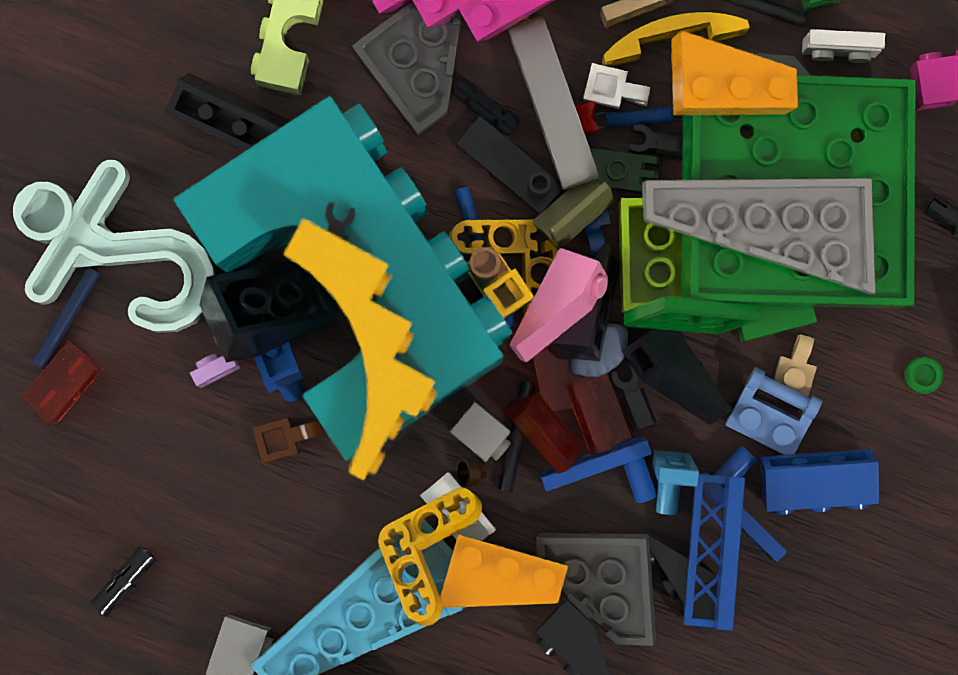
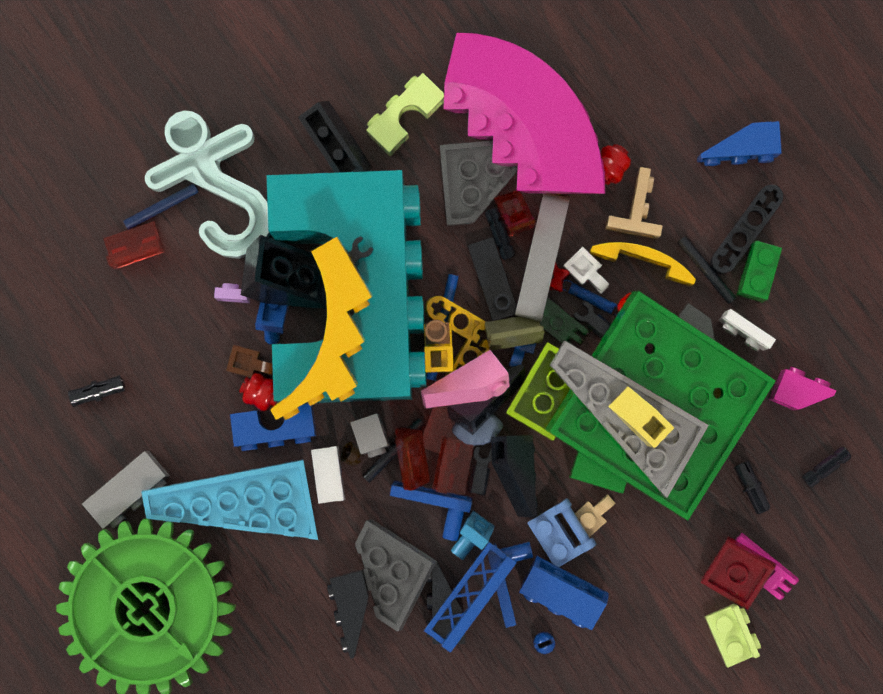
camera: 35 degrees right, 0 degrees up
yellow beam [378,488,482,626] -> none
light orange wedge [440,534,568,608] -> none
green tile [624,296,761,335] -> none
light orange wedge [671,31,798,115] -> none
green tile [904,357,943,394] -> none
none -> blue arch [230,404,317,451]
none -> red piece [240,373,277,411]
none -> clear red slope [494,190,535,237]
none -> blue hinge [533,632,555,654]
none -> light yellow slope [608,386,674,448]

